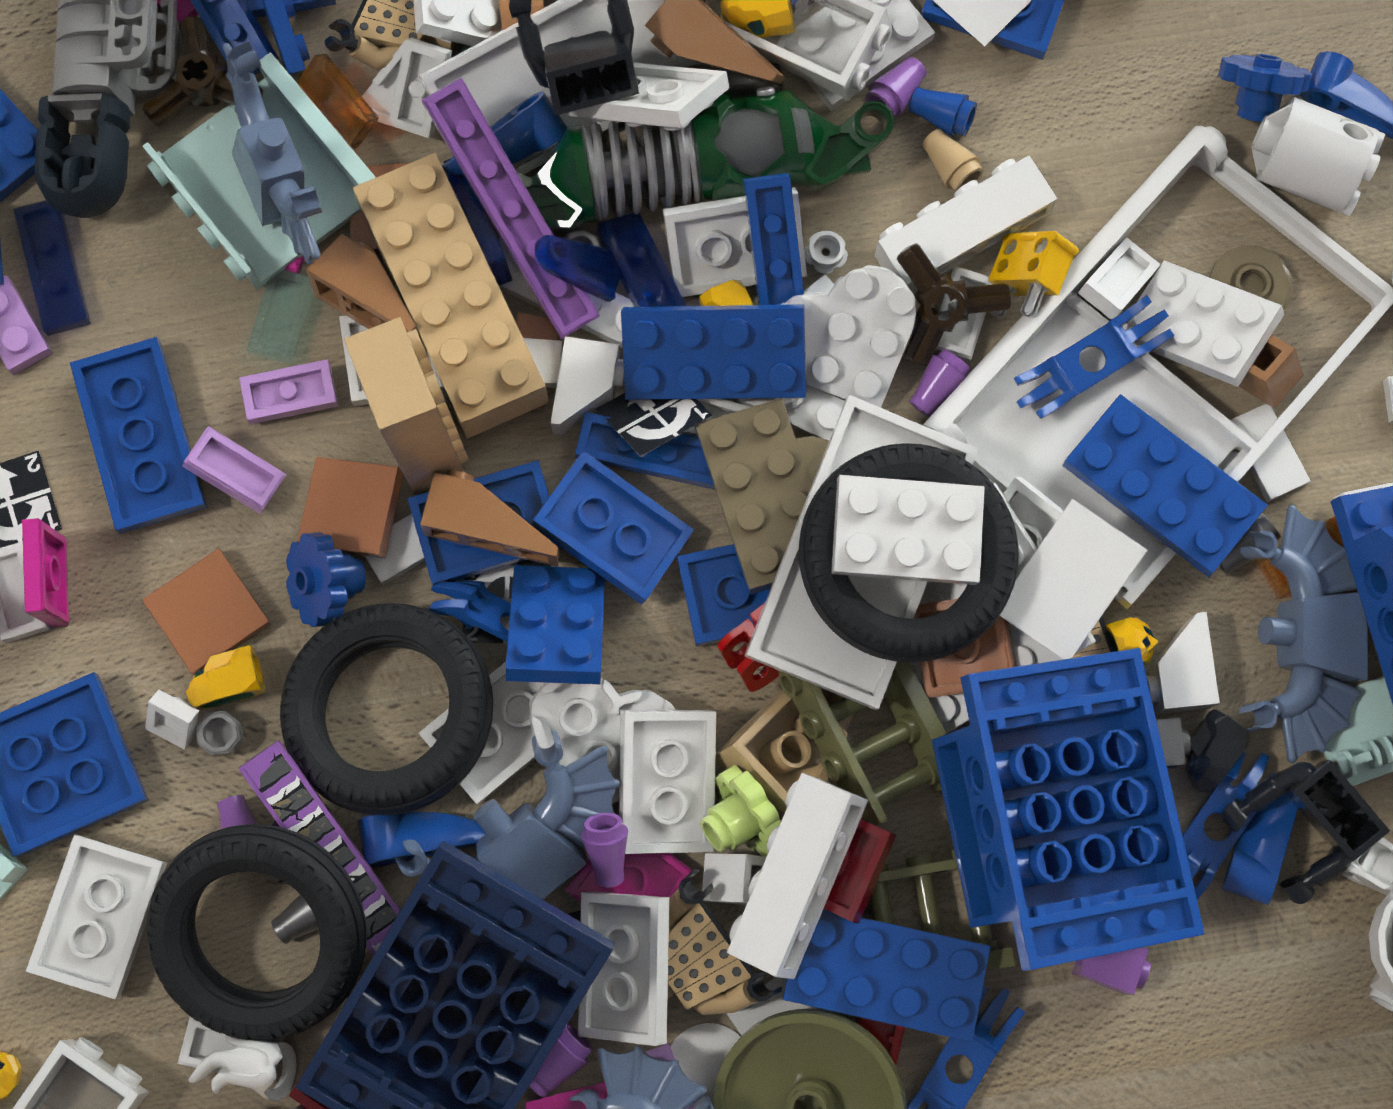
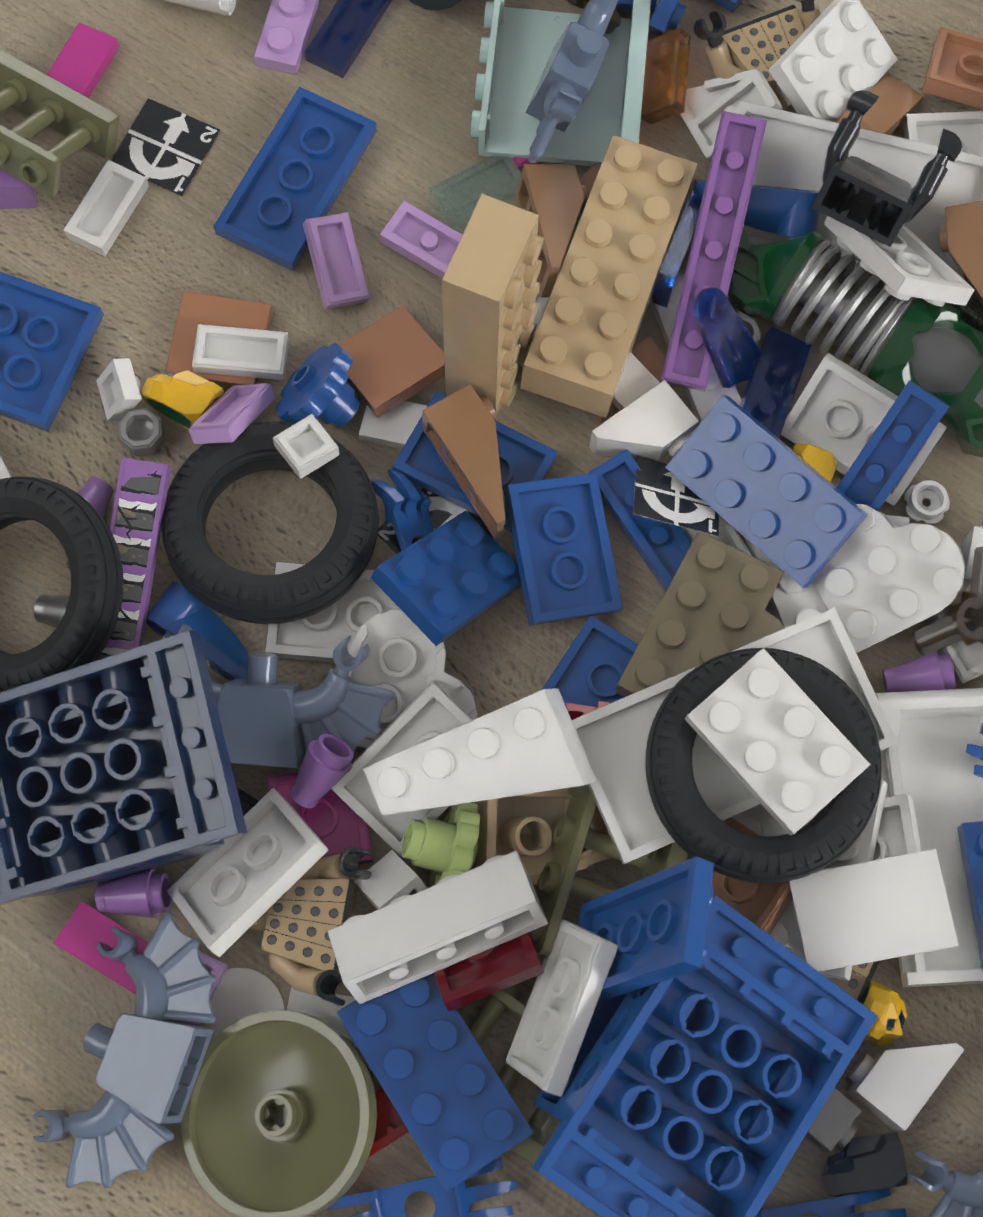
camera: 45 degrees right, 5 degrees down
dark pink tile [22,518,69,627] -> none
none -> lavender tile [189,383,275,444]
none -> white tile [192,324,290,380]
none -> white tile [273,414,339,479]
none -> white wedge [363,688,597,816]
none -> white tile [506,919,618,1097]
none -> blue plate [578,857,714,1003]

